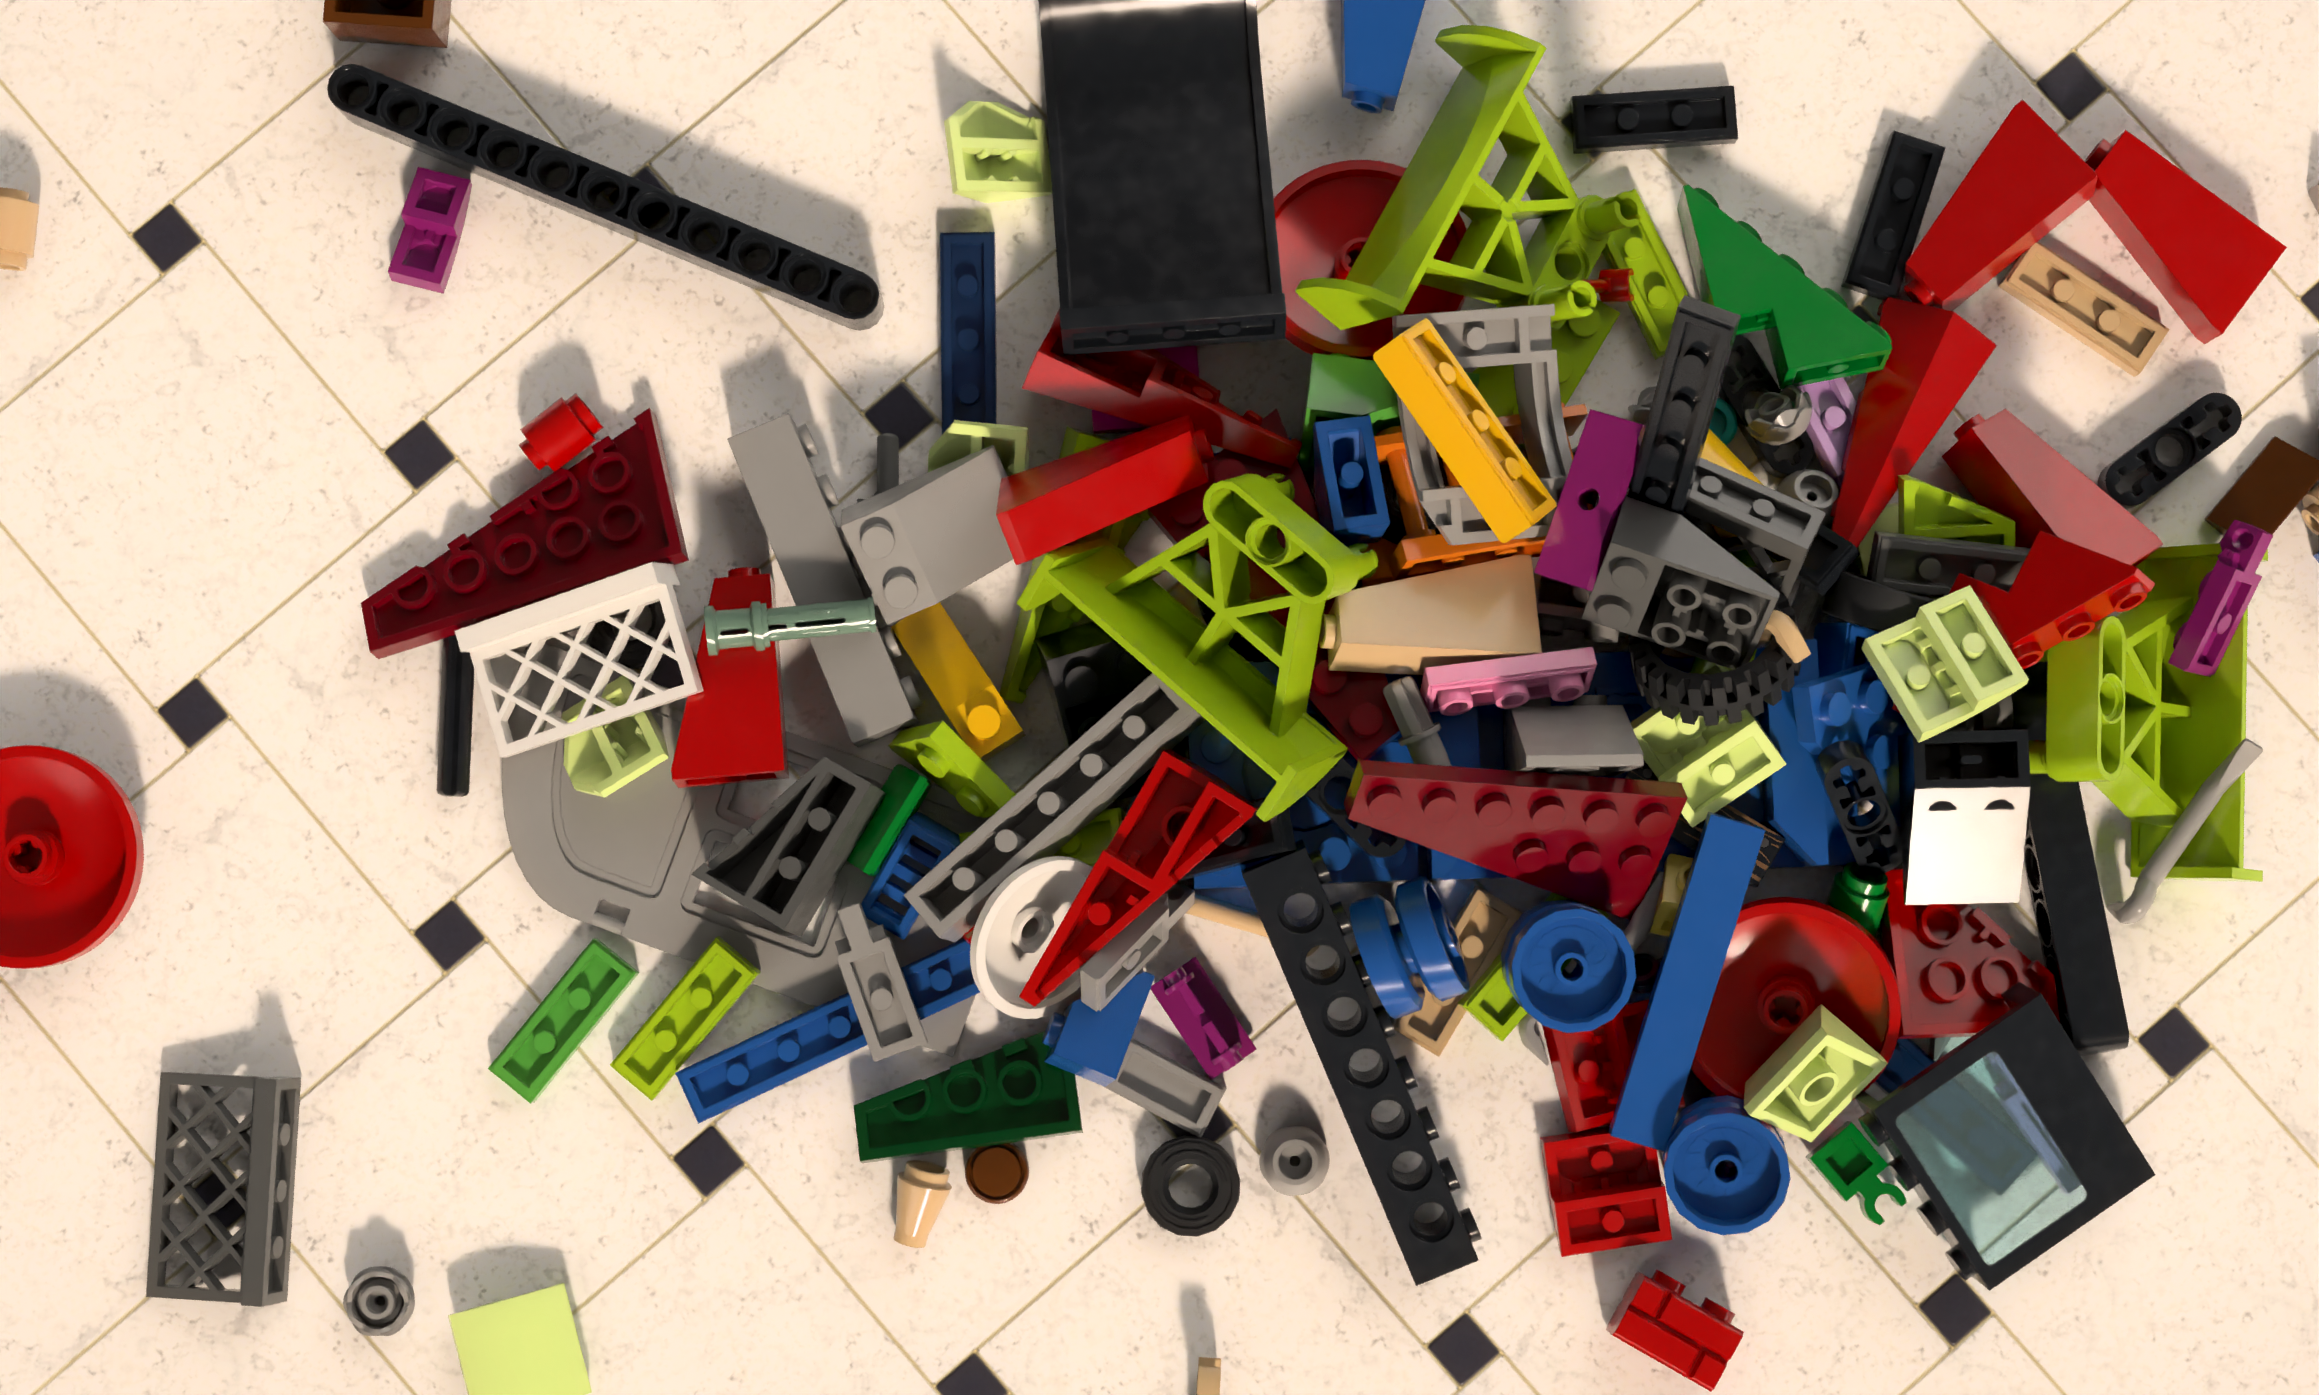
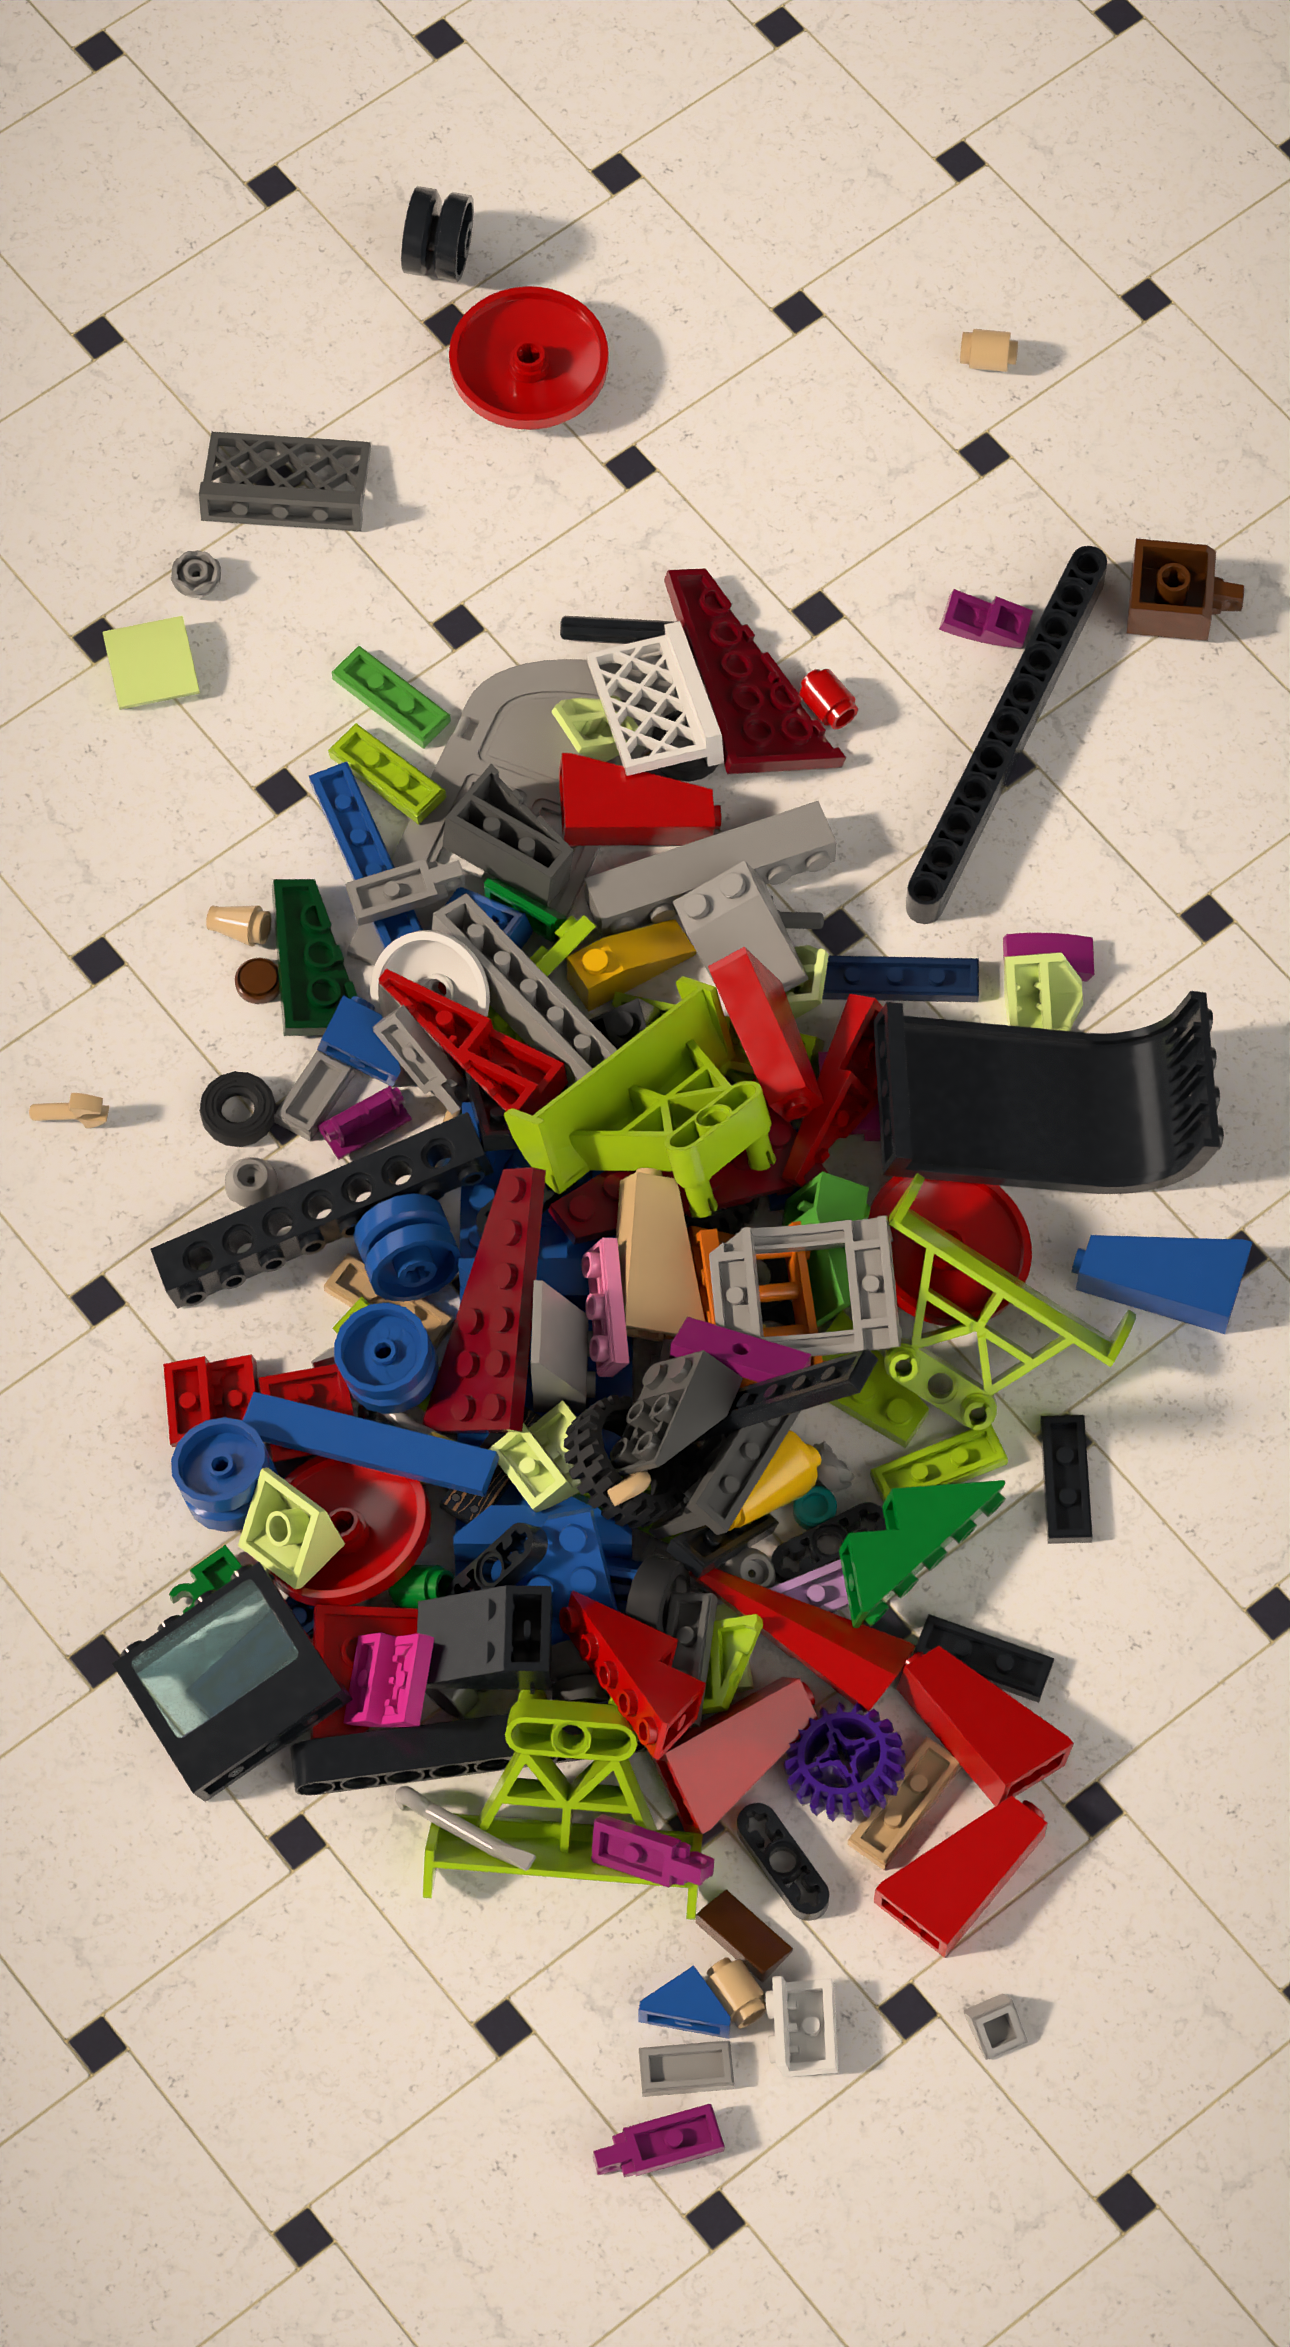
camera: 90 degrees right, 20 degrees down
sand green pin [704,597,877,656] -> none
blue slope [1313,415,1390,546] -> none
yellow slope [1373,317,1557,543] -> none
light grey axle [1383,676,1452,766] -> none
red hand [1583,268,1634,302] -> none
red brick [1606,1269,1744,1392] -> none
light grey plate [1745,385,1812,445] -> none
yellowish green slope [1861,585,2029,743] -> none
none -> dark pink slope [343,1633,434,1727]
none -> dark purple gear [784,1702,906,1823]
none -> magenta slope [1003,933,1095,982]

